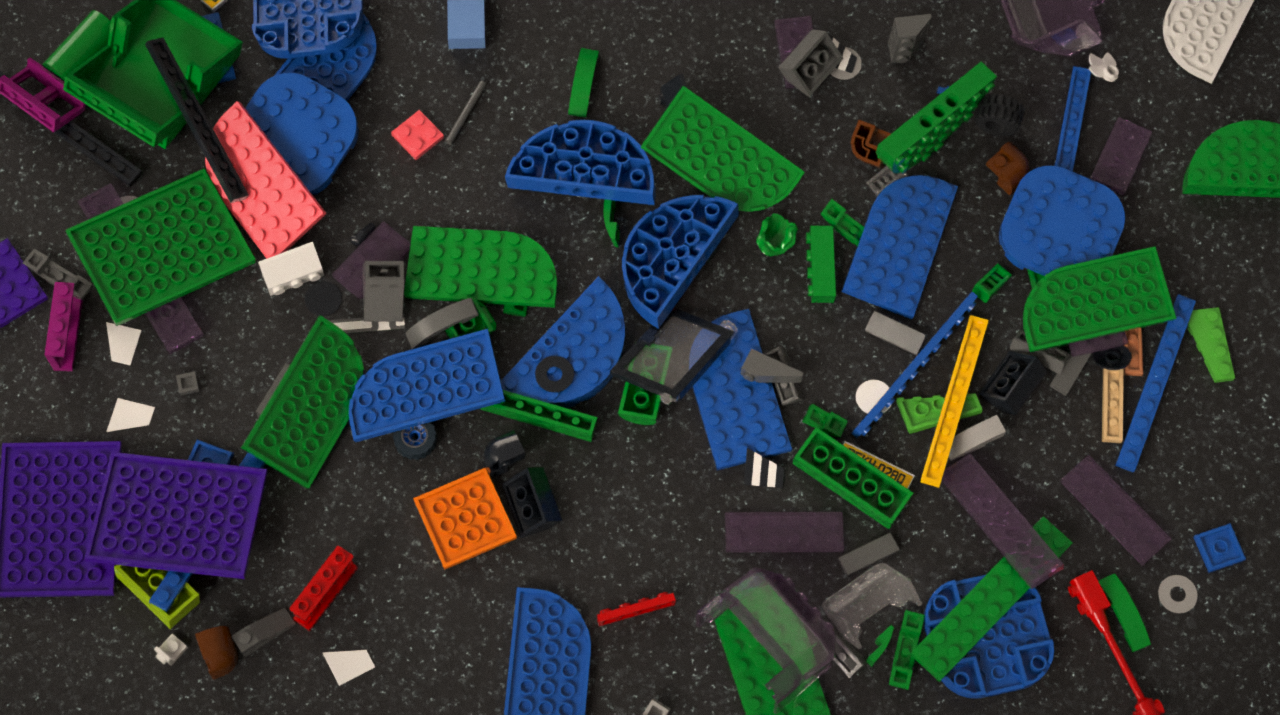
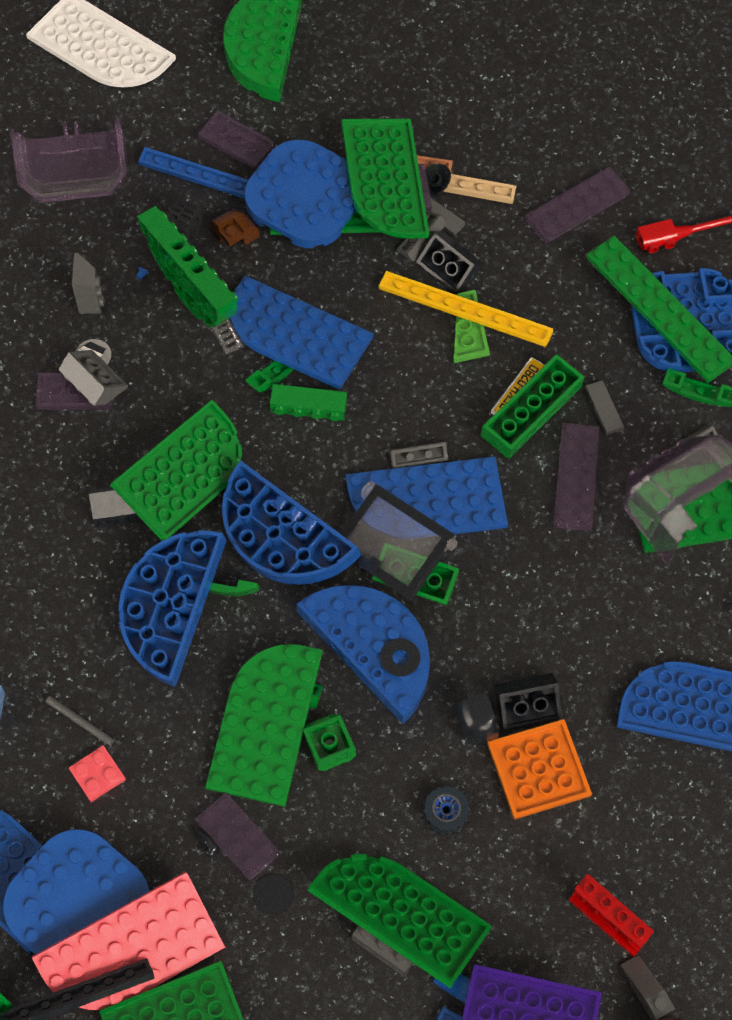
camera: 80 degrees left, 5 degrees down
white slope [258,242,324,296] -> none
white sticker [323,650,375,686] -> none
sticker [329,315,405,333] -> none
blue plate [349,329,505,442] -> none
dark grey slope [363,261,404,322] -> none
dark grey slope [406,298,479,349] -> none
green brick [480,390,597,442] -> none
green slope [568,48,599,118] -> none
red plate [597,592,676,626] -> none
dark grey slope [741,348,804,383] -> none
sticker [744,448,784,488] -> none
green hair [756,213,798,256] -> none
green slope [802,404,848,438] -> none
clear windscreen [822,563,922,649] -> none
reddish brown brick [850,120,891,169] -> none
blue plate [851,292,978,438] -> none
white sticker [856,380,892,414] -> none
slope [865,311,926,355] -> none
green slope [866,625,894,667] -> none
plate [941,454,1064,589] -> none
light grey slope [949,415,1006,461] -> none
green slope [972,264,1012,303] -> none
white plate [1089,52,1119,82] -> none
green slope [1098,574,1151,653] -> none
blue plate [1115,294,1196,472] -> none
light grey piece [1158,575,1197,613] -> none
bright green wing [1187,307,1235,383] -> none
blue tile [1193,523,1246,573] -> none

